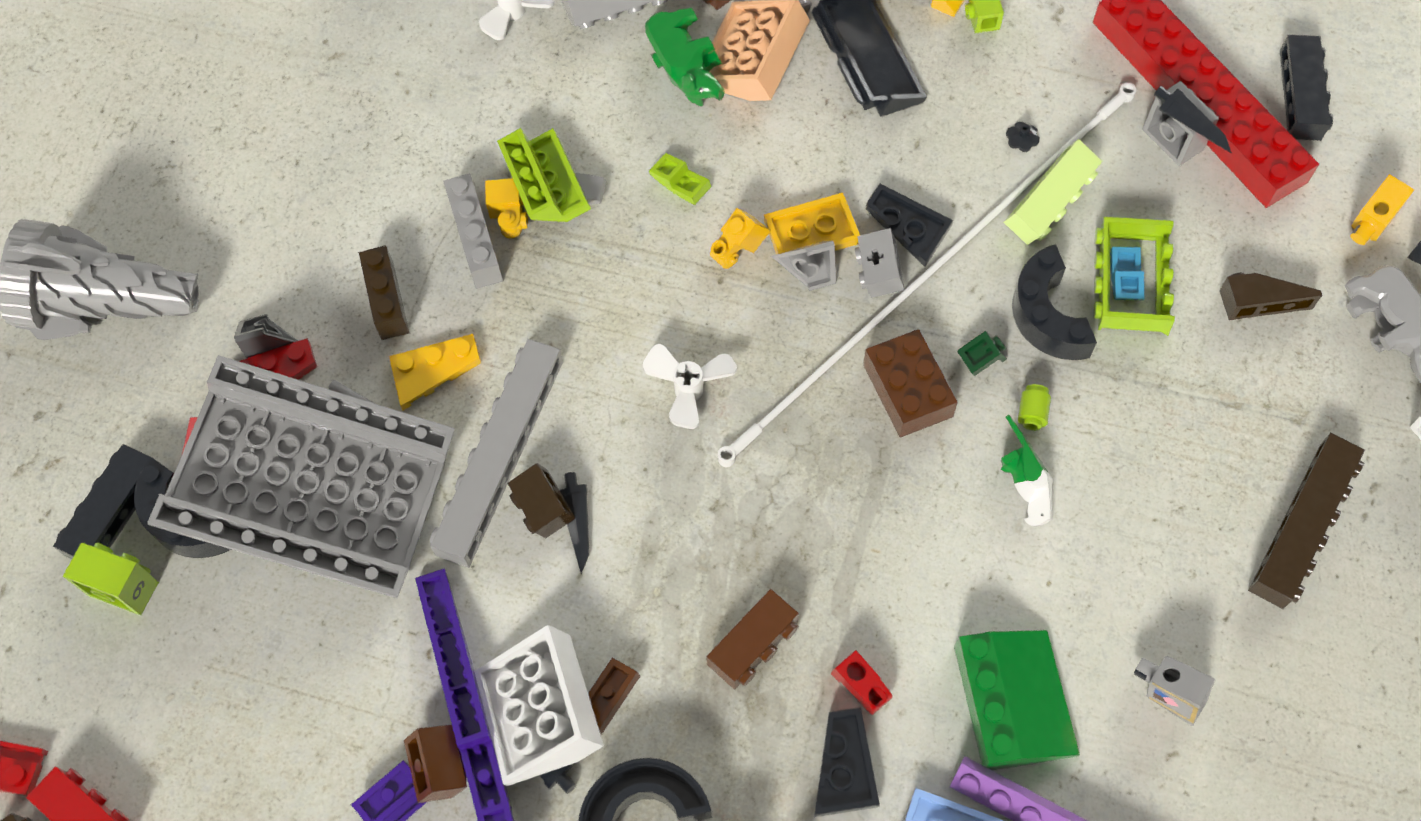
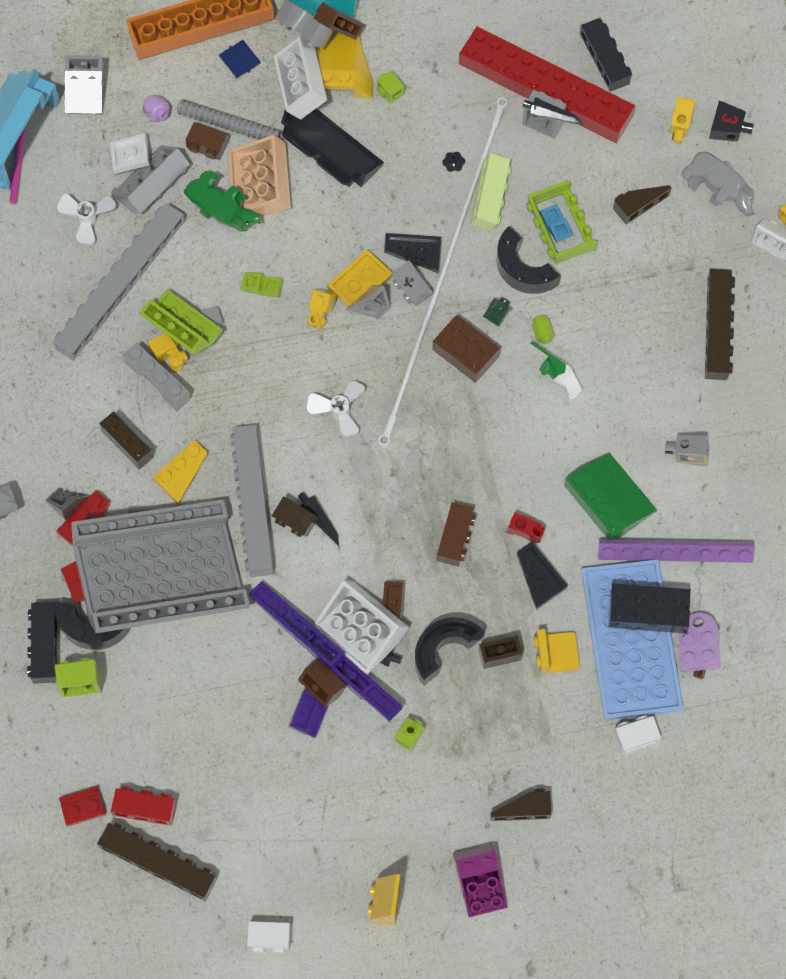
camera: 30 degrees left, 5 degrees up
none -> light grey brick [53,203,185,361]

